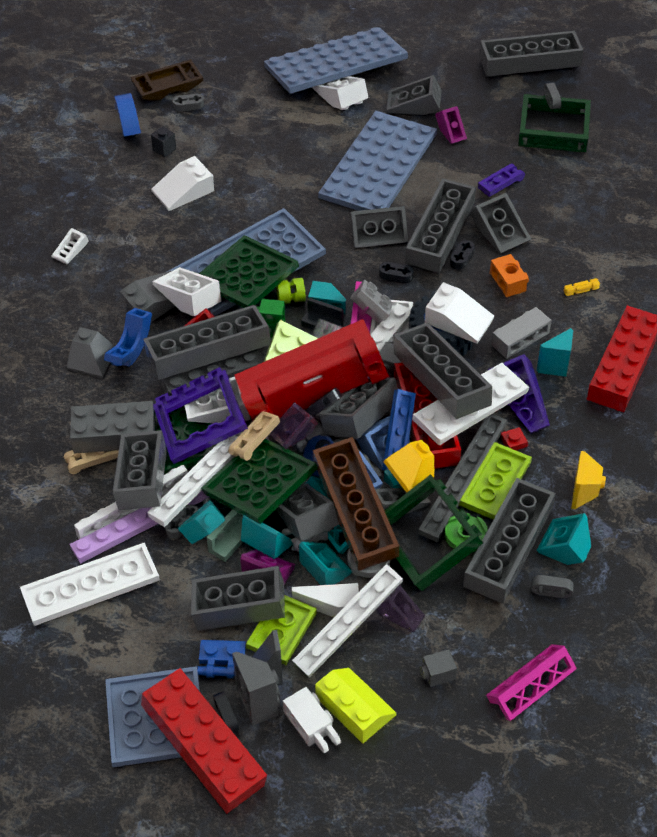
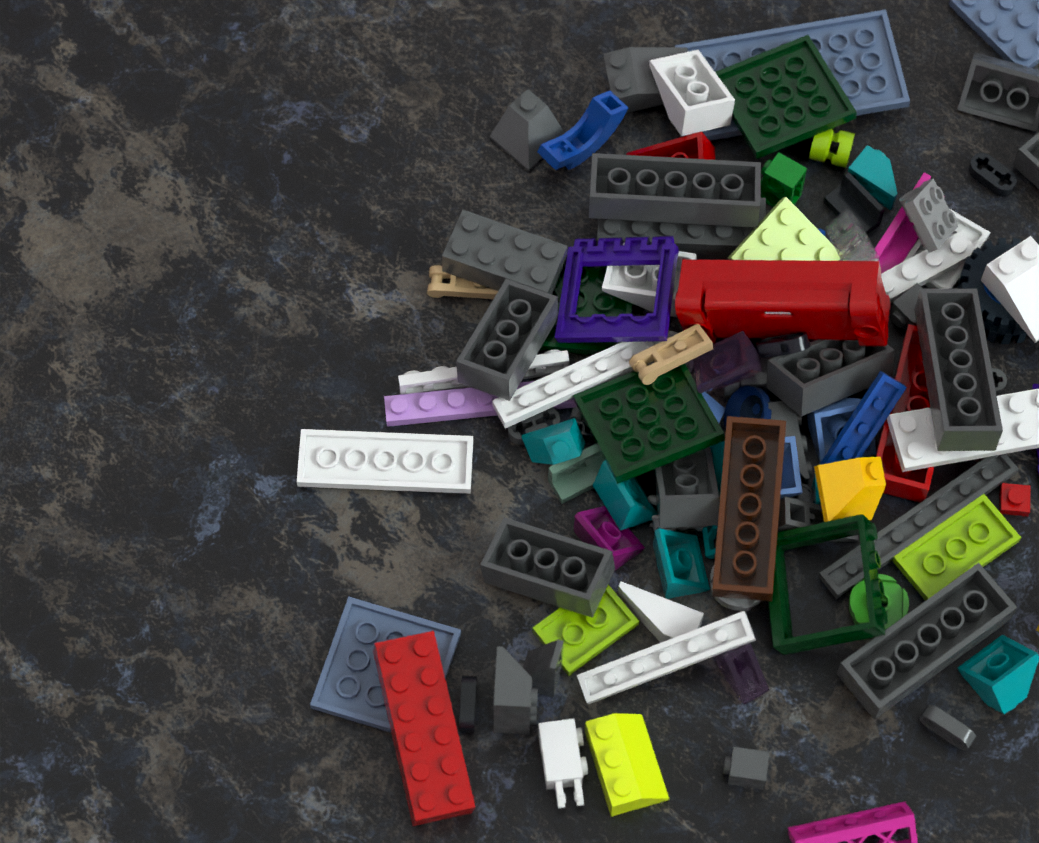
camera: 25 degrees right, 15 degrees up
blue plate [197,640,246,679] -> none

